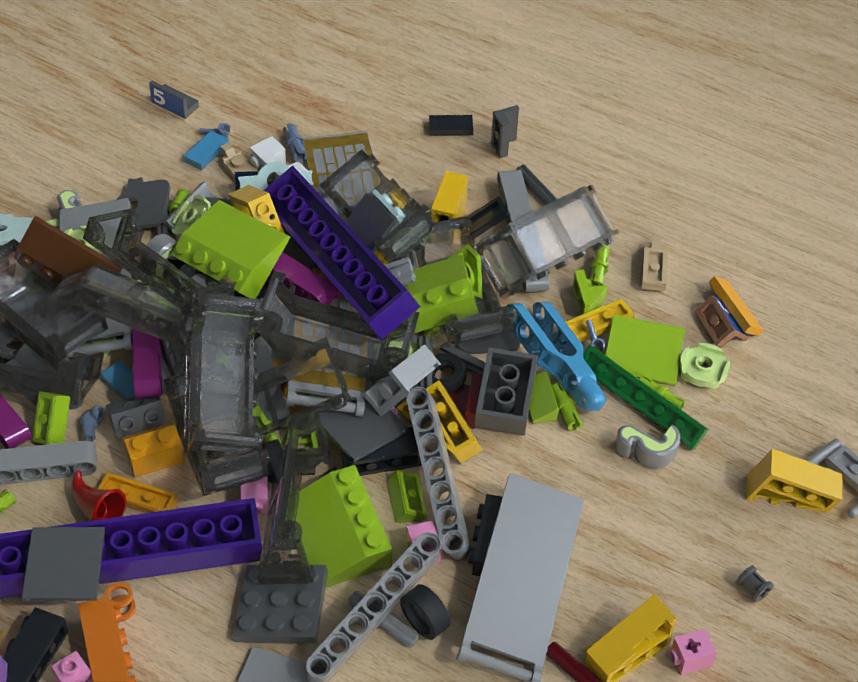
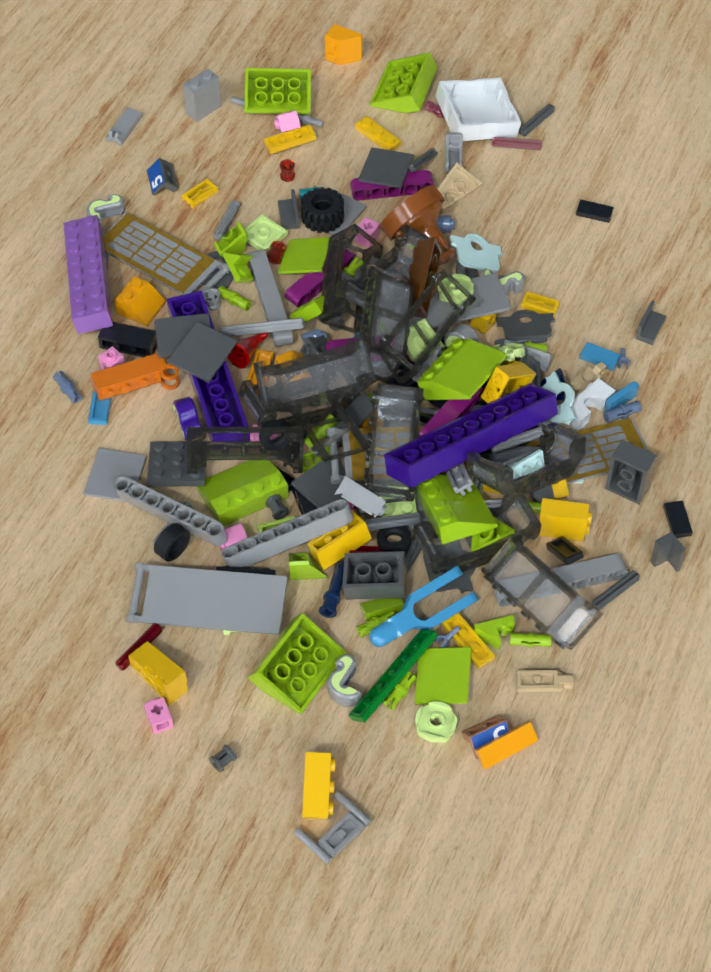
camera: 85 degrees right, 5 degrees up
none -> dark grey piece [168,321,238,383]
none -> dark purple animal [173,396,203,441]
none -> light grey axle [219,318,305,336]
none -> lime slope [247,613,347,714]
none -> dark grey bush [265,494,289,520]
none -> lime slope [289,552,329,580]
none -> dark blue pin [319,561,344,618]
none -> yellow tile [520,291,560,318]
none -> dark azure tile [605,381,639,411]
none -> dark grey brick [605,440,657,505]

